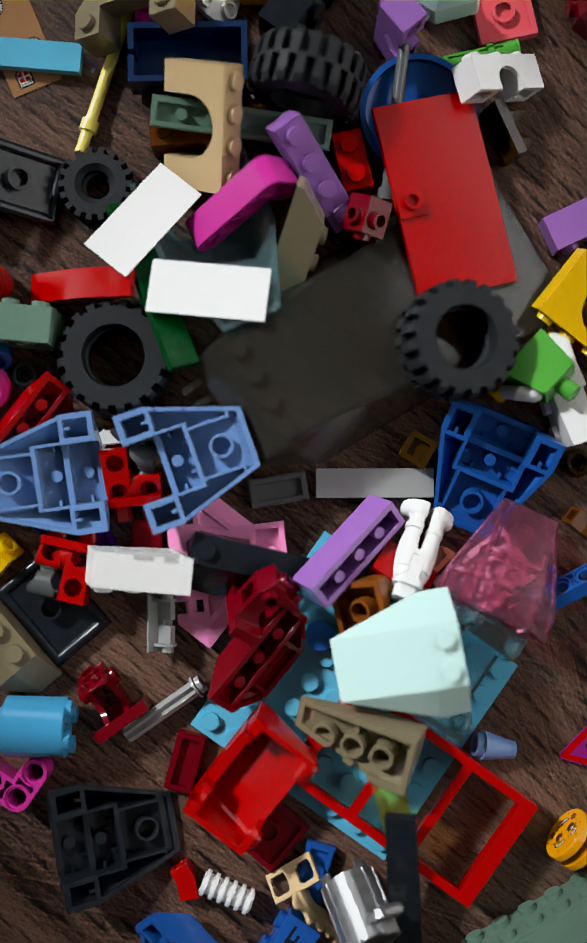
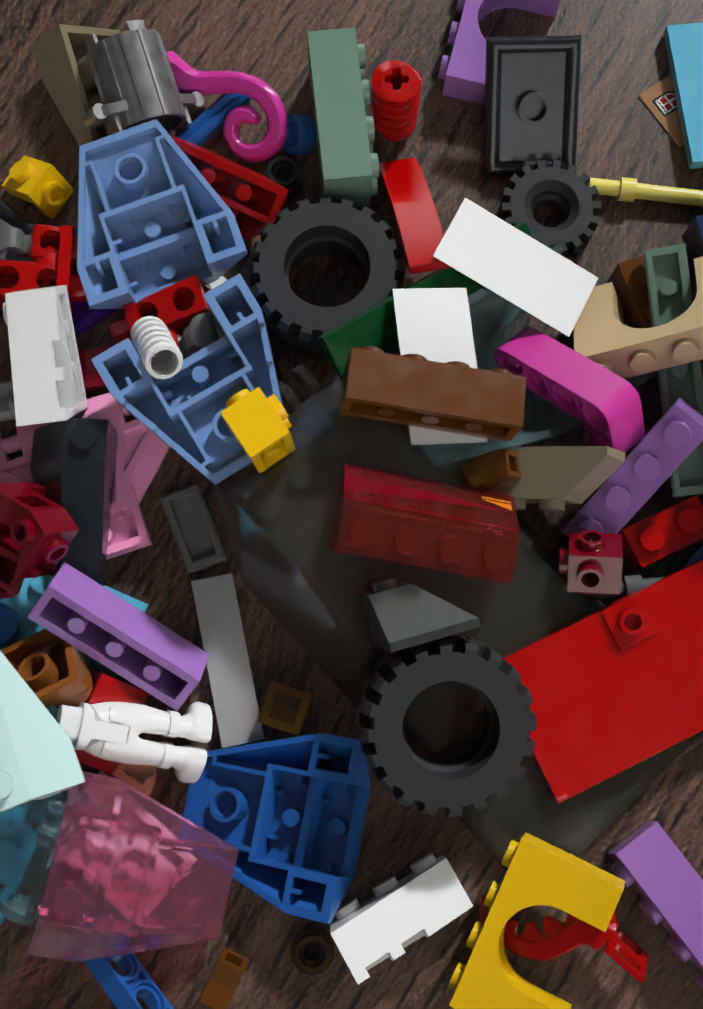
camera: 70 degrees right, 10 degrees down
bright green torso [489,326,581,403] -> none
none -> white piece [130,316,183,379]
none -> yellow brick [220,387,296,473]
none -> clear red slope [328,463,520,584]
none -> reddish brown brick [339,346,526,442]
none -> pearl dark grey slope [360,577,480,652]
none -> reddish brown piece [460,448,521,494]

